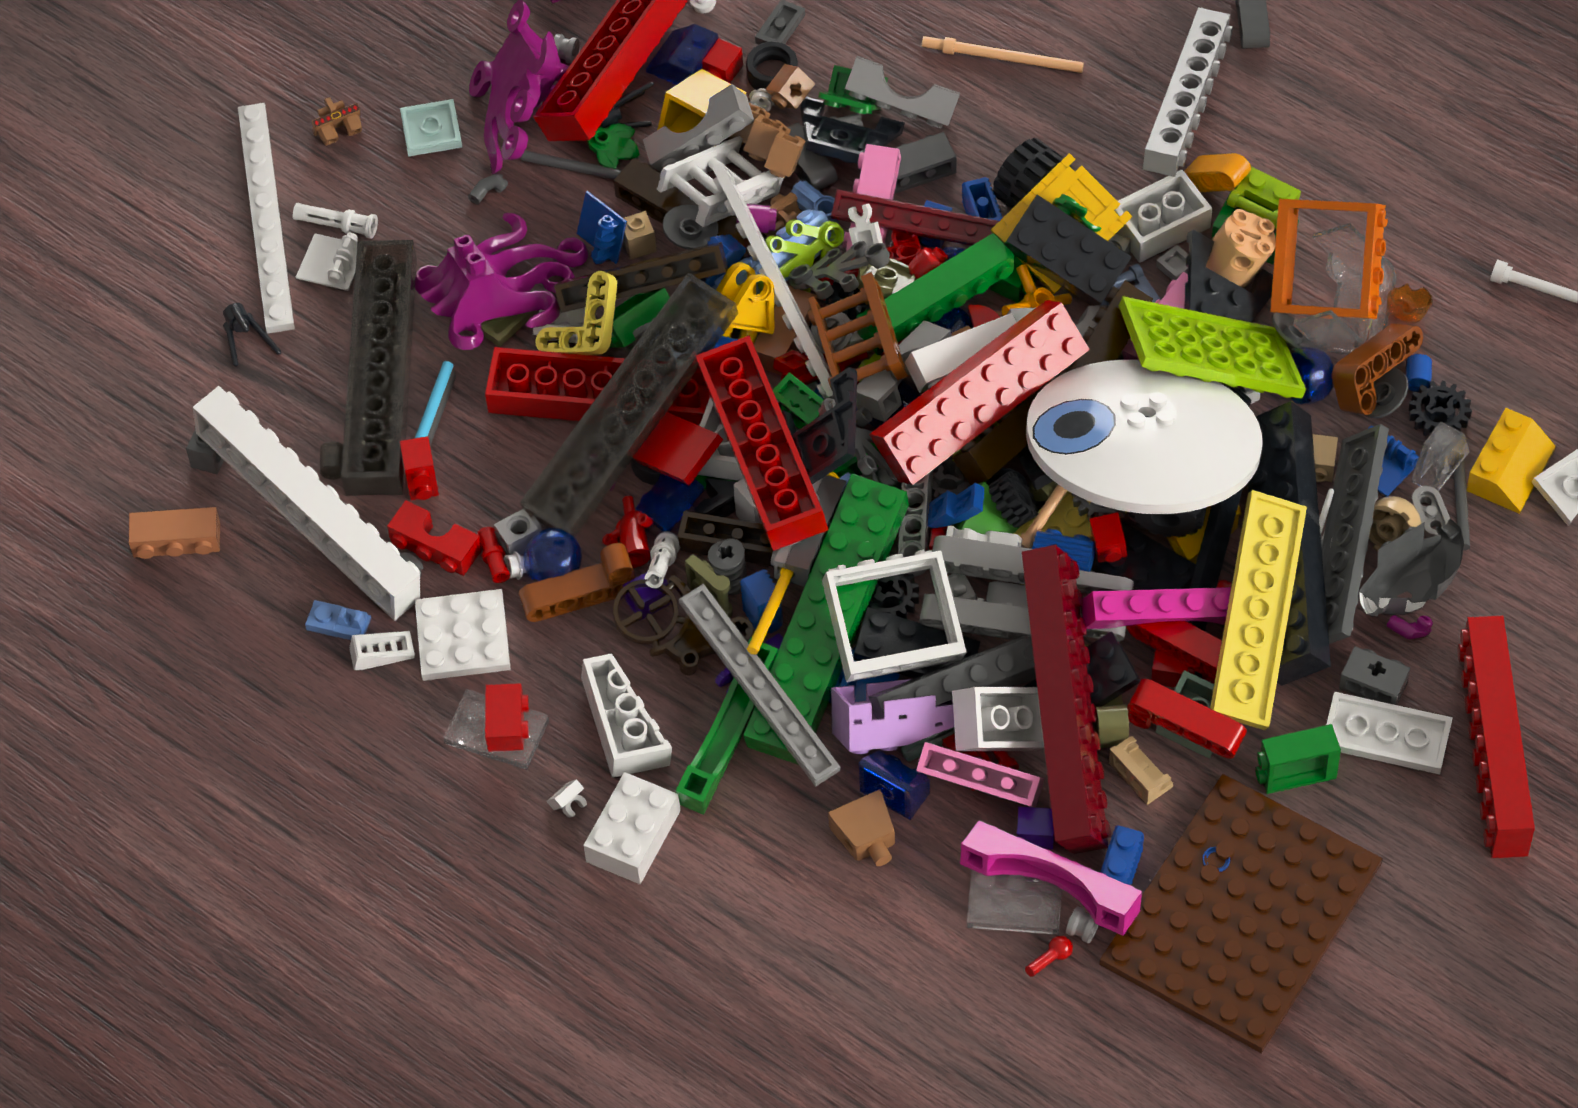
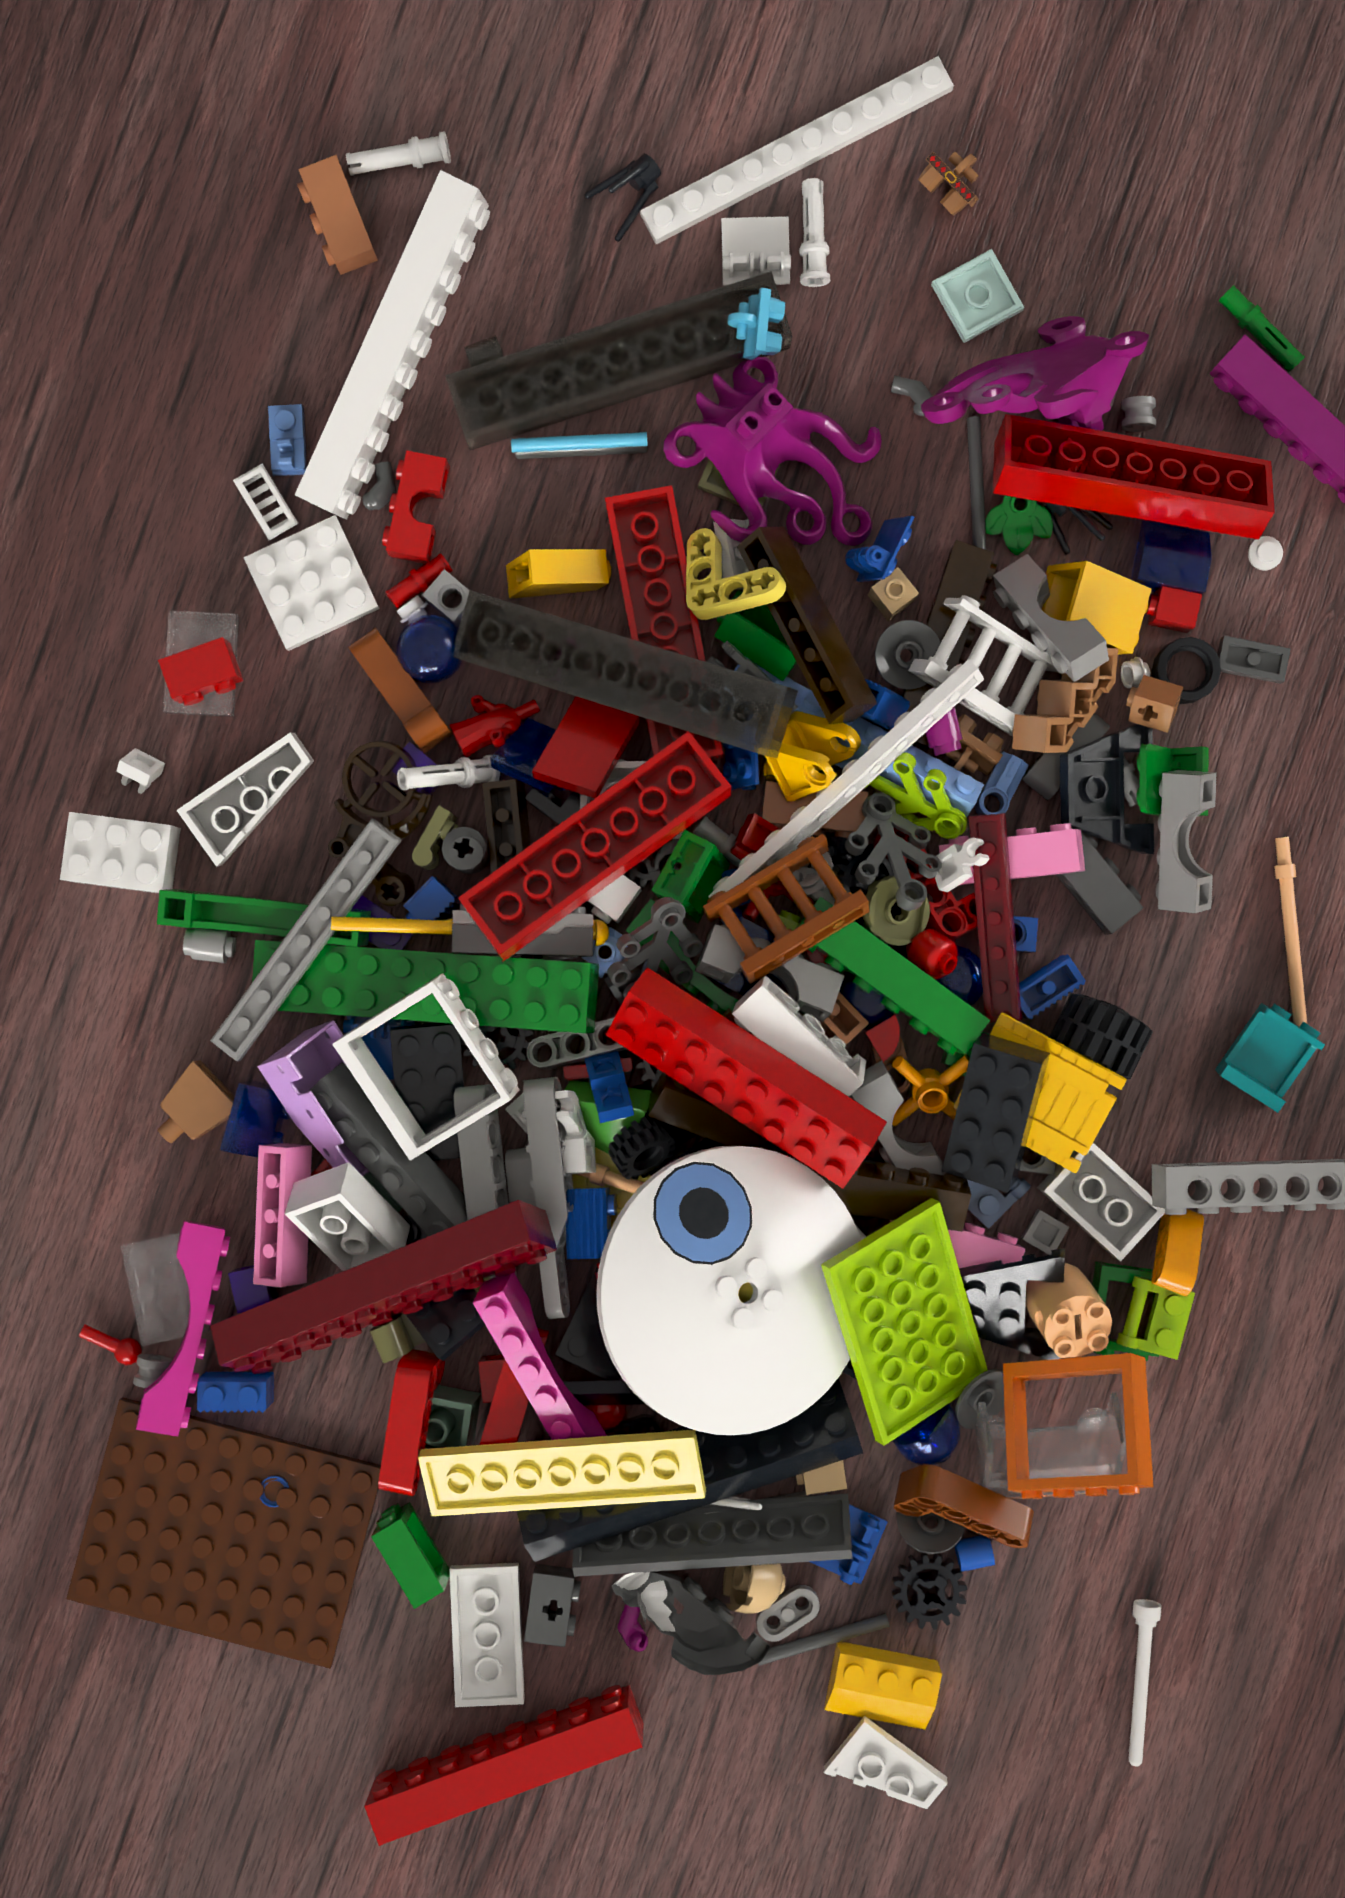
camera: 70 degrees right, 30 degrees up
red brick [400,436,439,501] -> none
black wing [782,367,857,484] -> none
green plate [1053,194,1101,232] -> none
tan hinge [1109,736,1173,805] -> none
clear orange hair [1386,283,1433,323] -> none
clear slope [1411,422,1469,491] -> none
none -> light grey brick [183,928,236,963]
none -> white pin [346,131,451,176]
none -> yellow slope [506,549,611,598]
none -> medium azure hips [727,287,786,360]
none -> teal panel [1215,1003,1325,1113]

